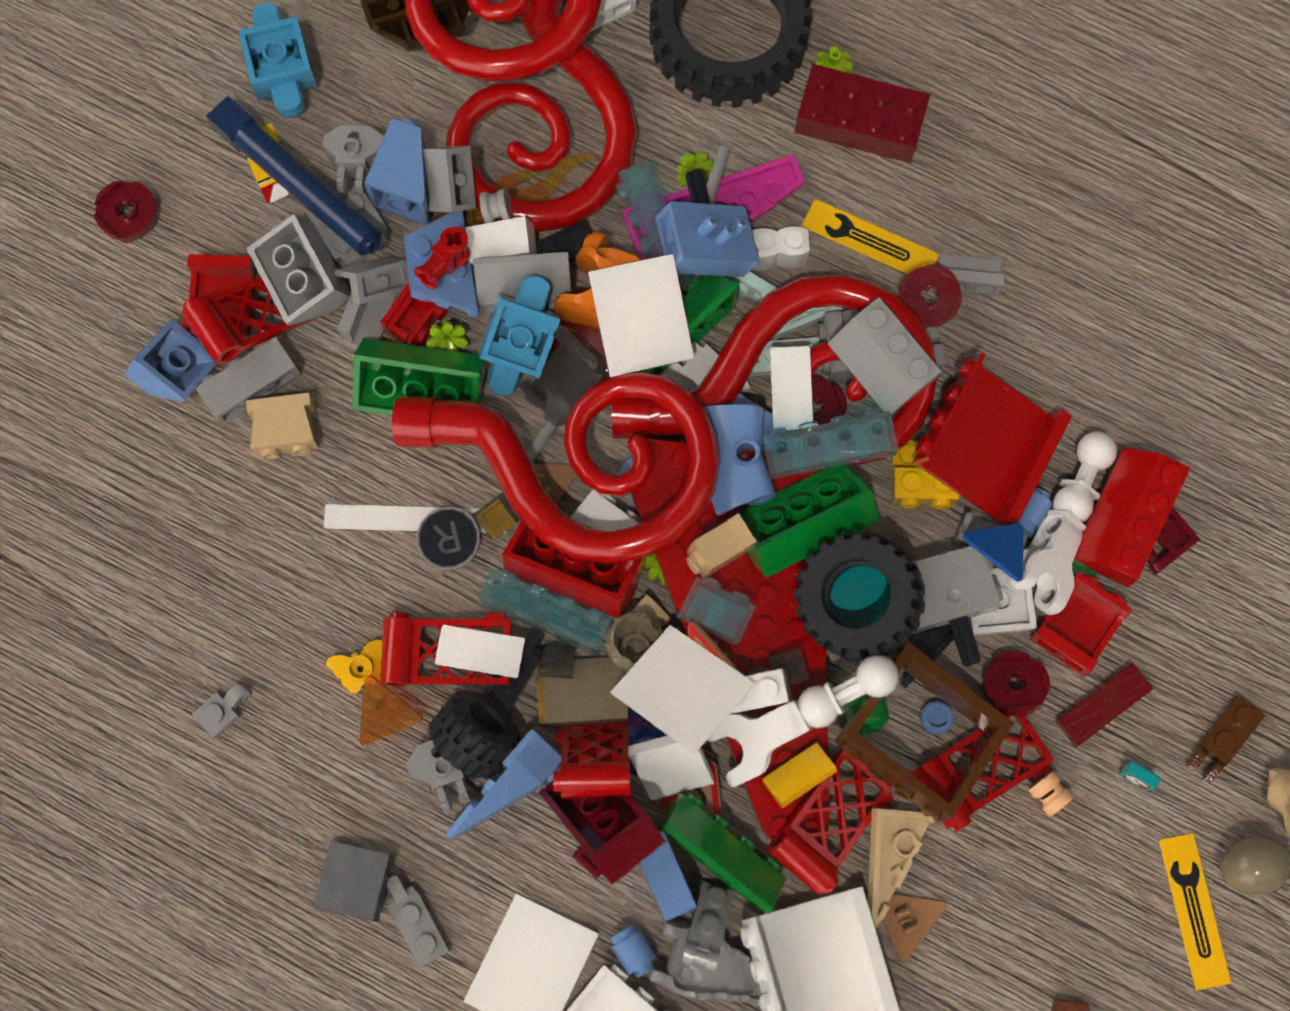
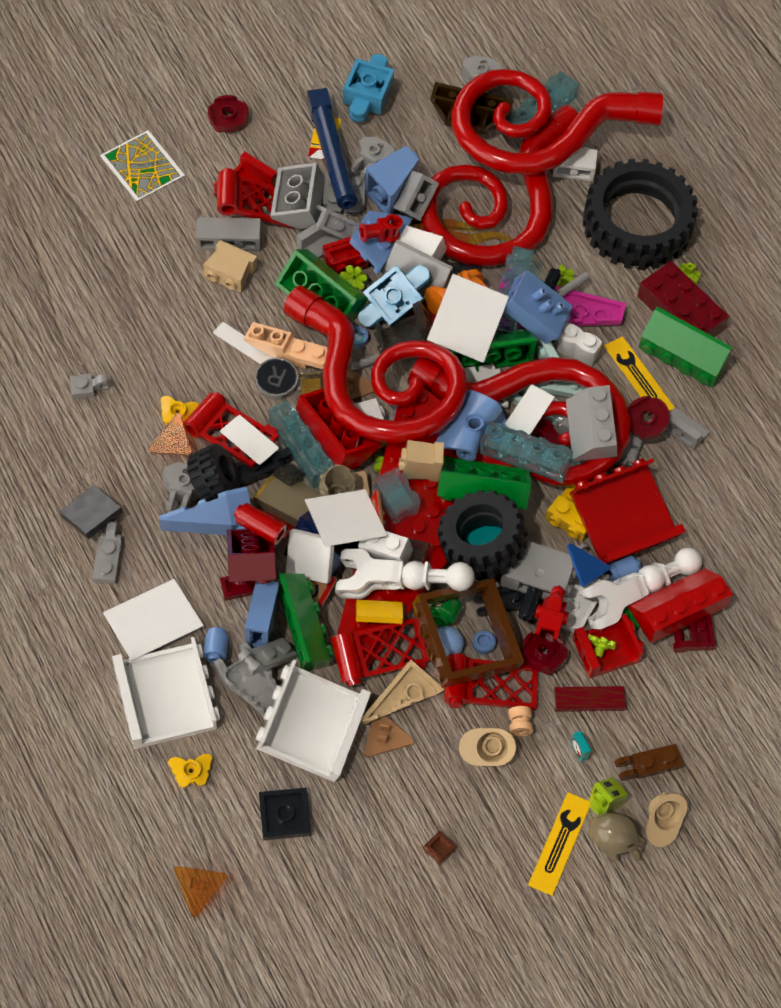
camera: 30 degrees right, 15 degrees down
medium blue slope [124,318,217,402] -> none
light grey wheel [479,188,512,223] -> none
none -> sticker [100,130,185,201]
none -> light nougat slope [244,322,327,370]
none -> medium blue tile [354,326,368,348]
none -> light blue hair [437,626,464,656]
none -> tan piece [459,728,516,766]
none -> red hinge [535,585,570,641]
none -> lime plant [588,634,616,658]
none -> lime slope [589,777,628,815]
none -> green slope [638,307,732,388]

